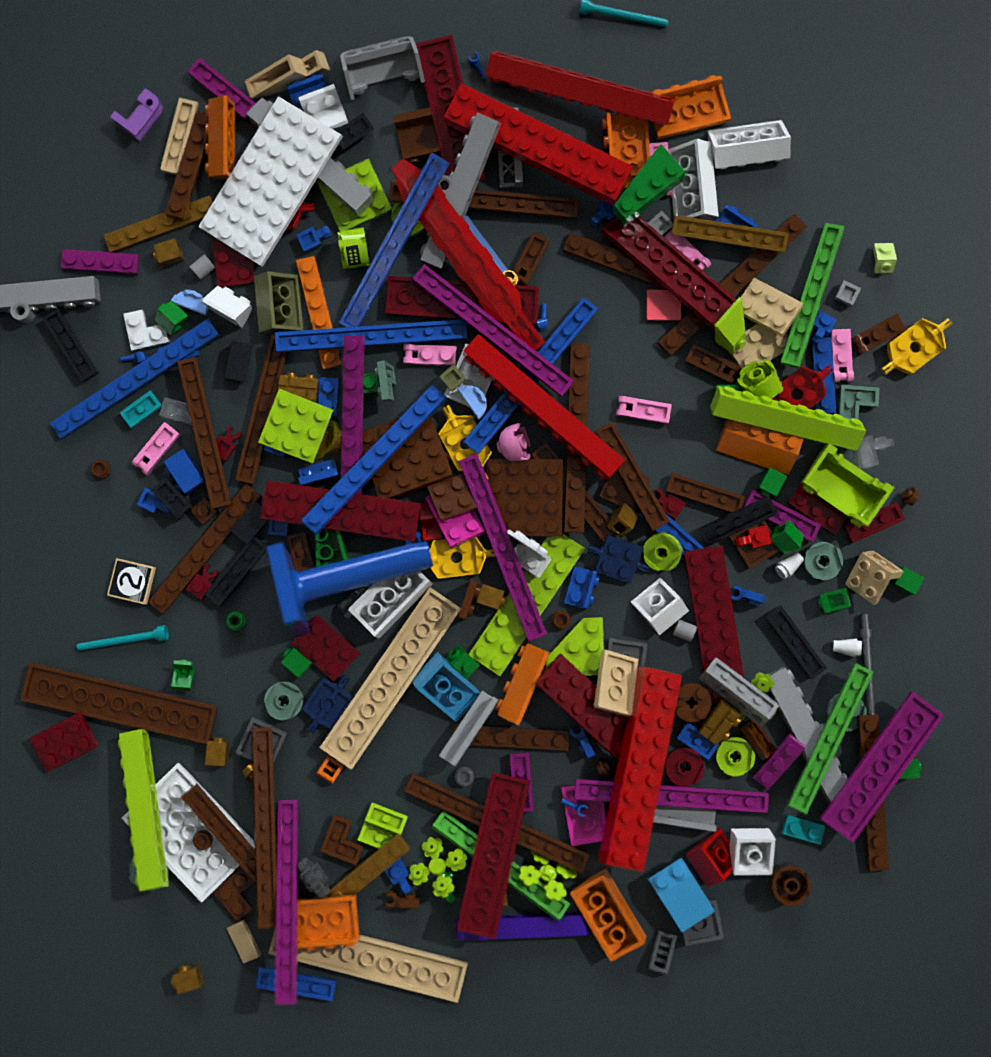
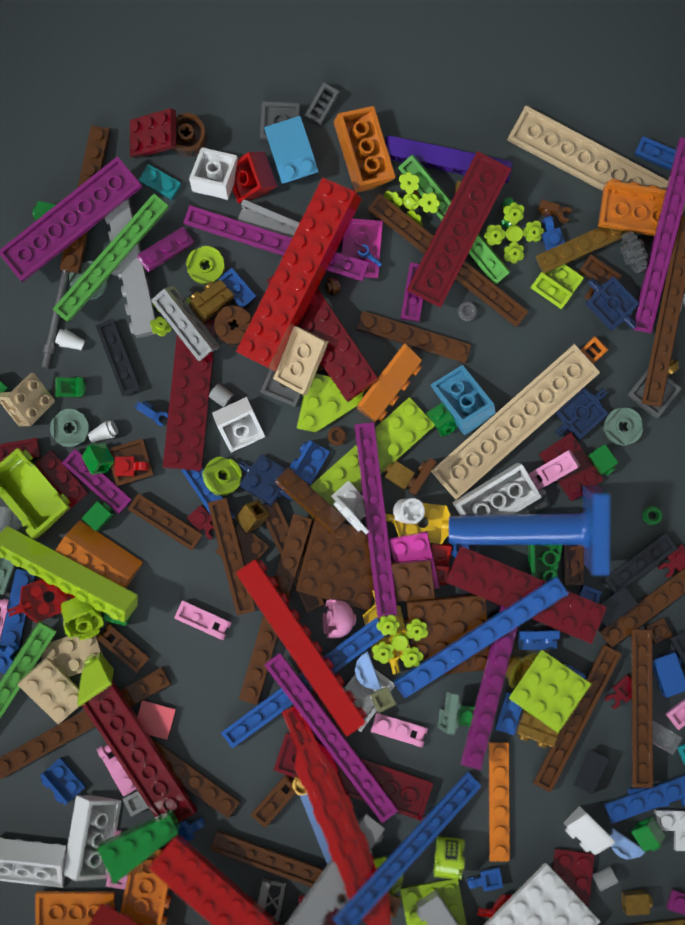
camera: 165 degrees left, 0 degrees up
olive slope [254,271,303,334] -> none
blue plate [275,319,468,353] -> none
light grey fence [439,691,498,767] -> none
blue hand [537,303,548,331] -> none
blue plate [569,726,595,758] -> none
dark red plate [665,747,705,787] -> none
pearl gold plate [671,215,789,253] -> none
black plate [698,495,778,547] -> none
reddish brown plate [740,719,776,760] -> none
none -> dark red plate [130,108,176,158]
none -> reddish brown plate [274,467,346,534]
none -> lime plant [372,615,428,668]
none -> white piece [393,499,424,524]
none -> bright pink plate [528,450,580,490]
none -> dark blue plate [585,276,640,331]

